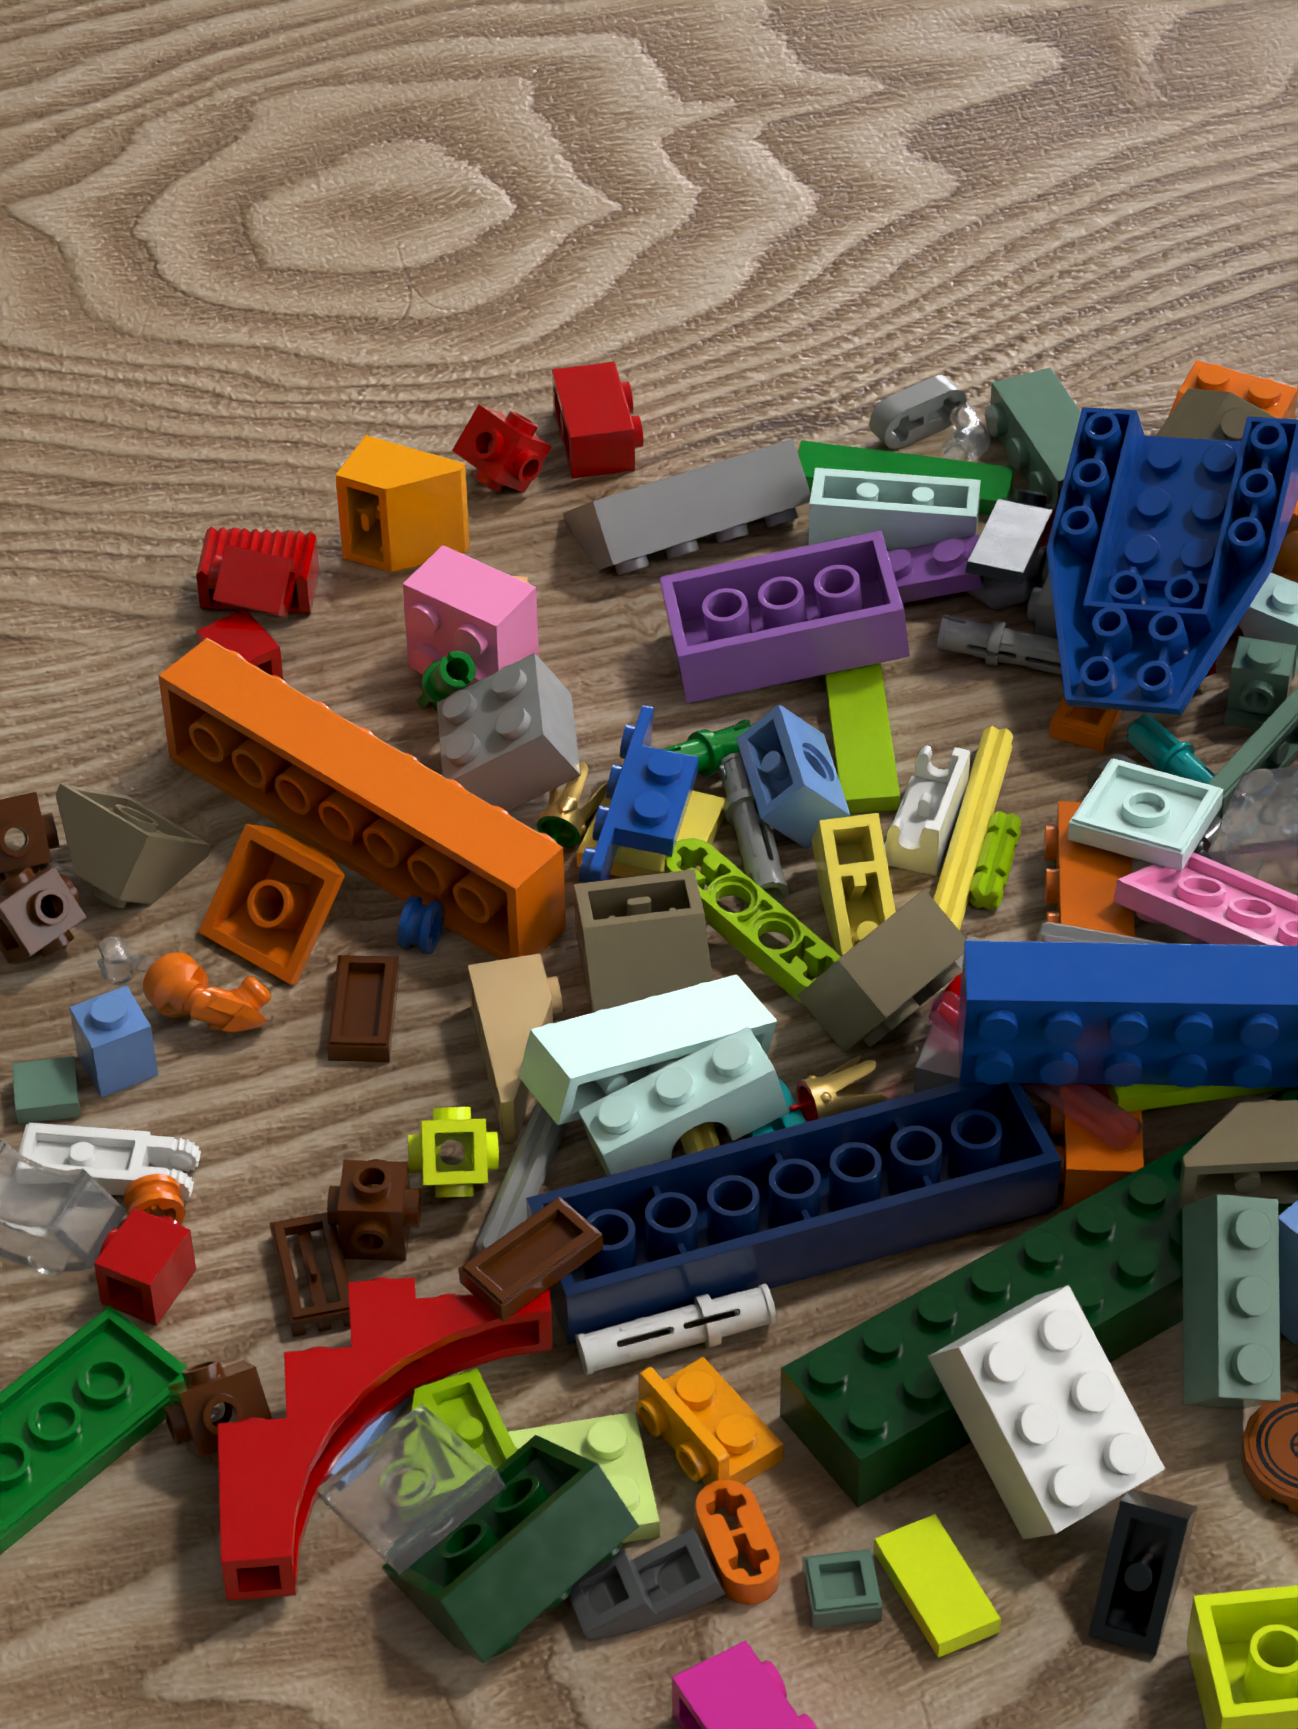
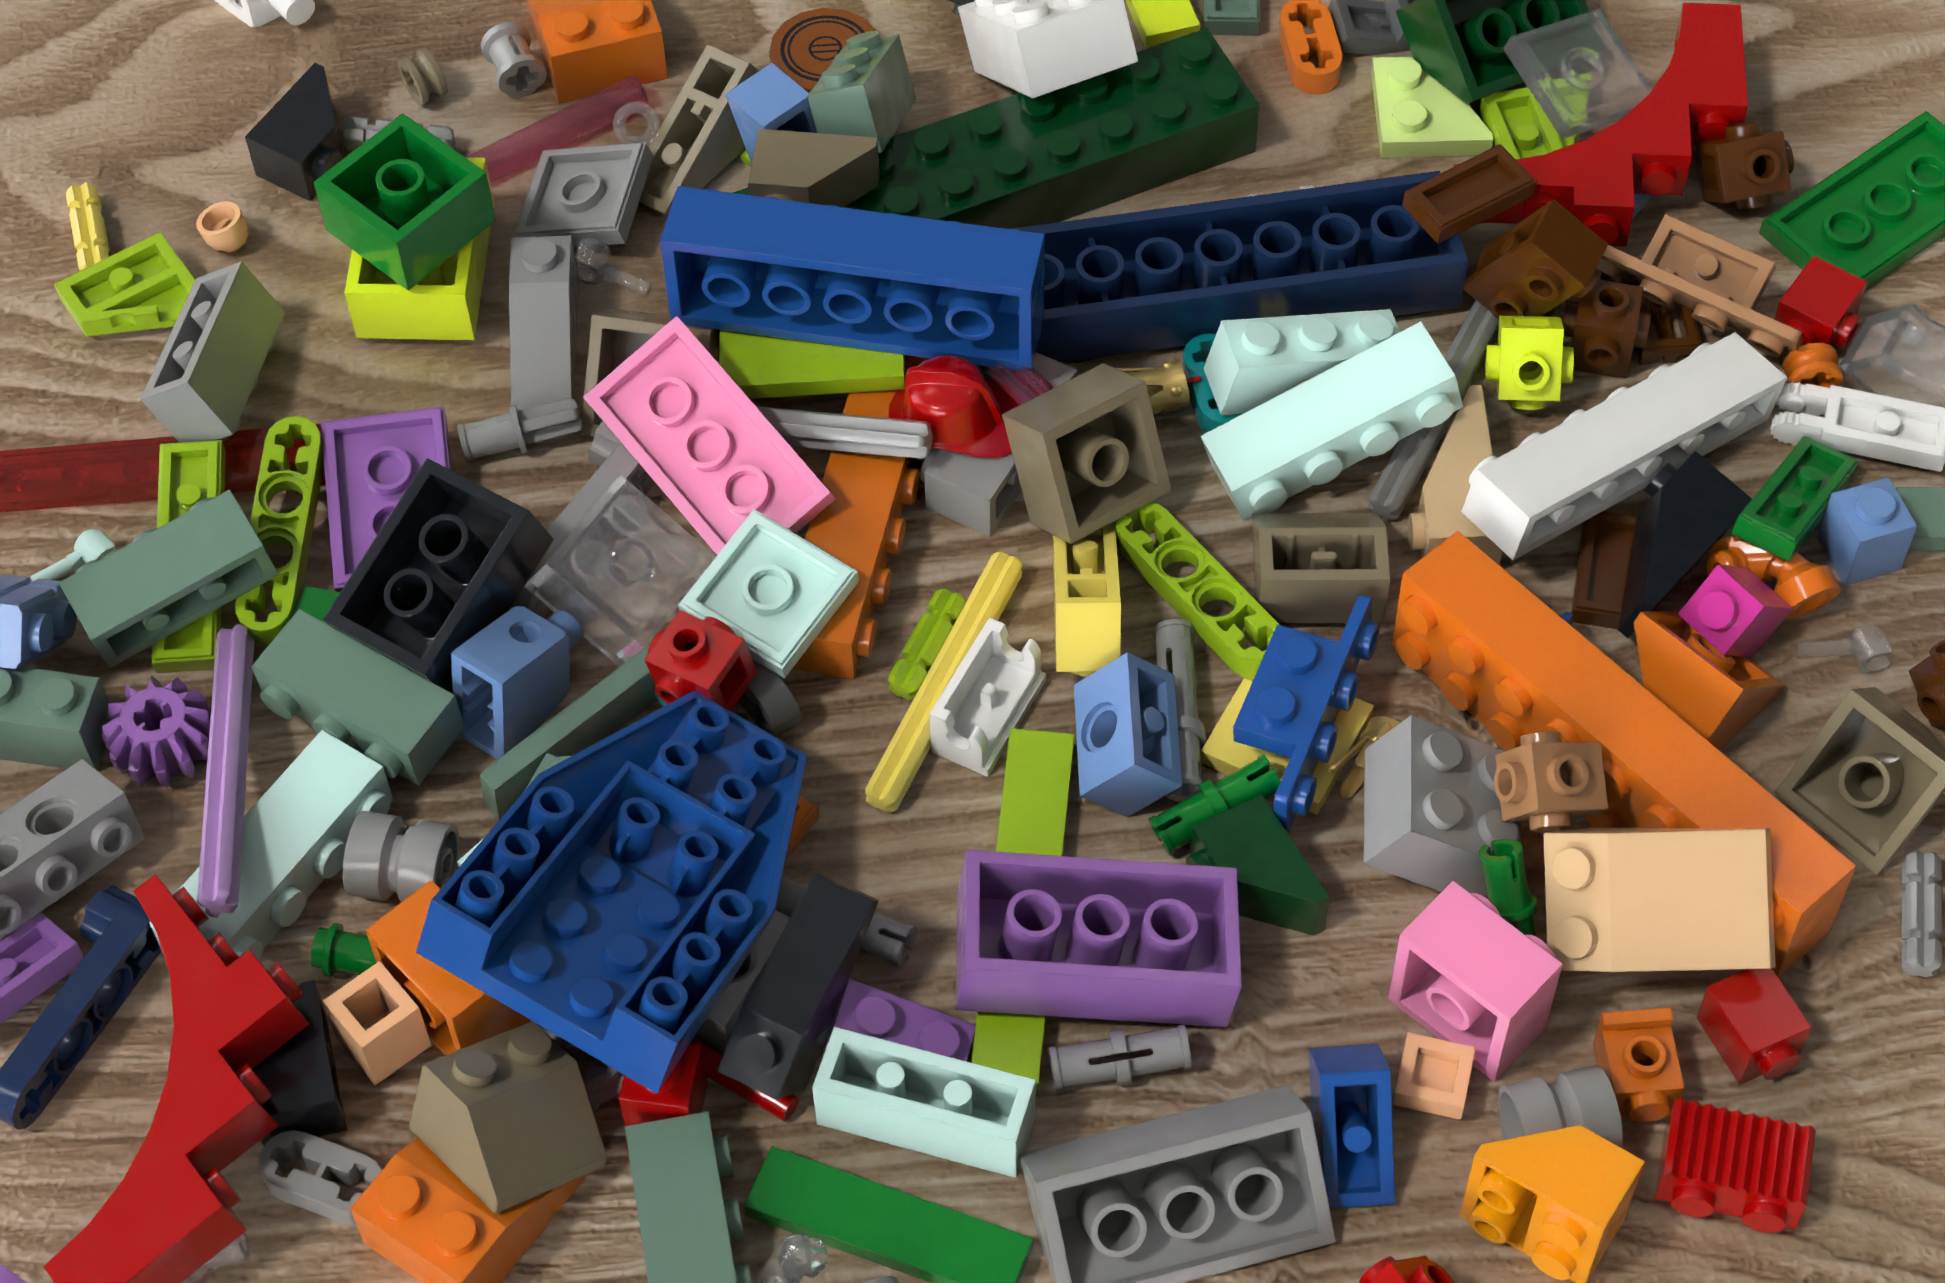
camera: 170 degrees left, 10 degrees up
red brick [208,544,299,618] -> none
light orange bracket [636,1357,784,1485] -> none
none -> red brick [644,610,758,711]
none -> dark green slope [1186,795,1330,936]
none -> blue slope [1309,1043,1395,1208]
none -> white brick [1461,332,1788,560]
none -> reddish brown brick [1462,199,1608,320]
none -> medium nougat brick [1494,732,1608,833]
none -> light grey wheel [1498,1064,1623,1148]
none -> tan slope [1543,828,1775,972]
none -> orange brick [1593,1007,1684,1122]
none -> medium nougat bracket [1597,214,1803,357]
none -> black slope [1618,451,1752,638]
none -> dark pink brick [1678,565,1793,657]
none -> green tile [1731,436,1860,561]
none -> light grey axle [1902,851,1942,978]

